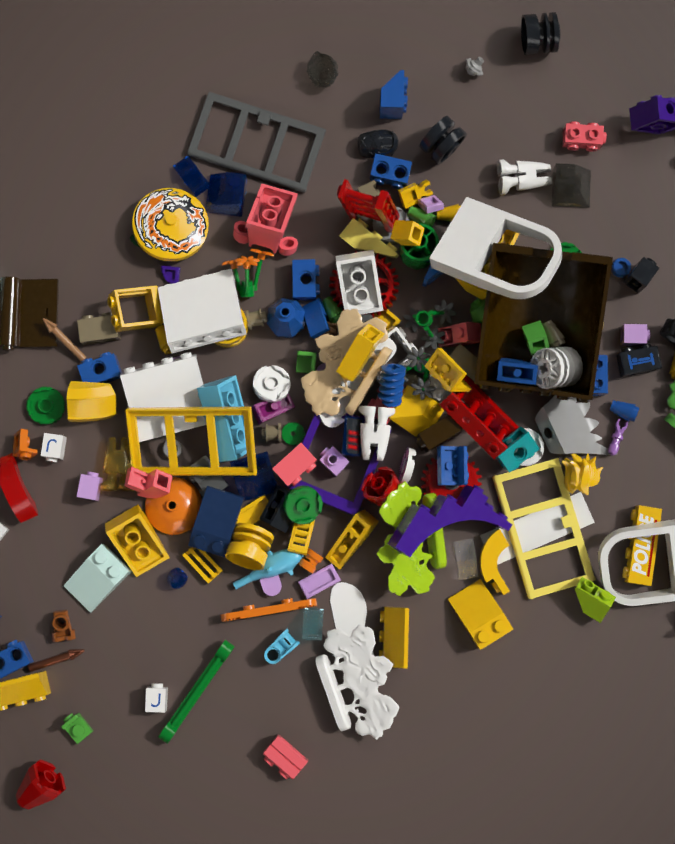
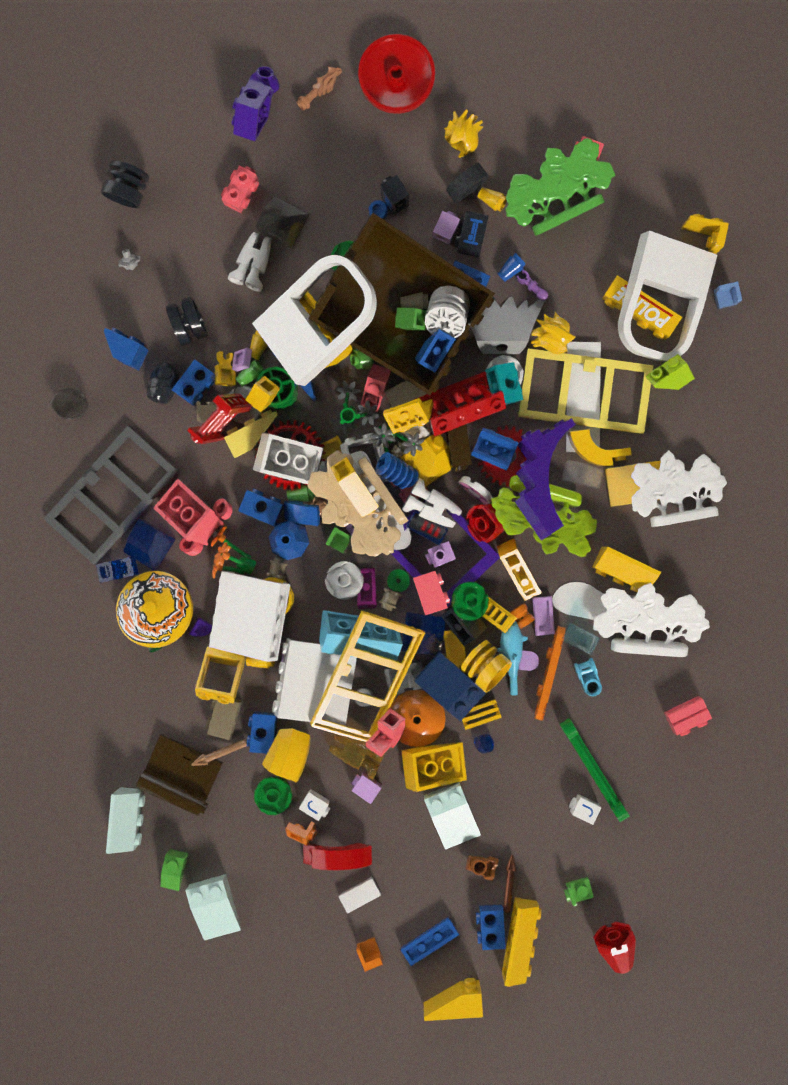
camera: 65 degrees left, 5 degrees up
none -> white plant [631,450,727,527]

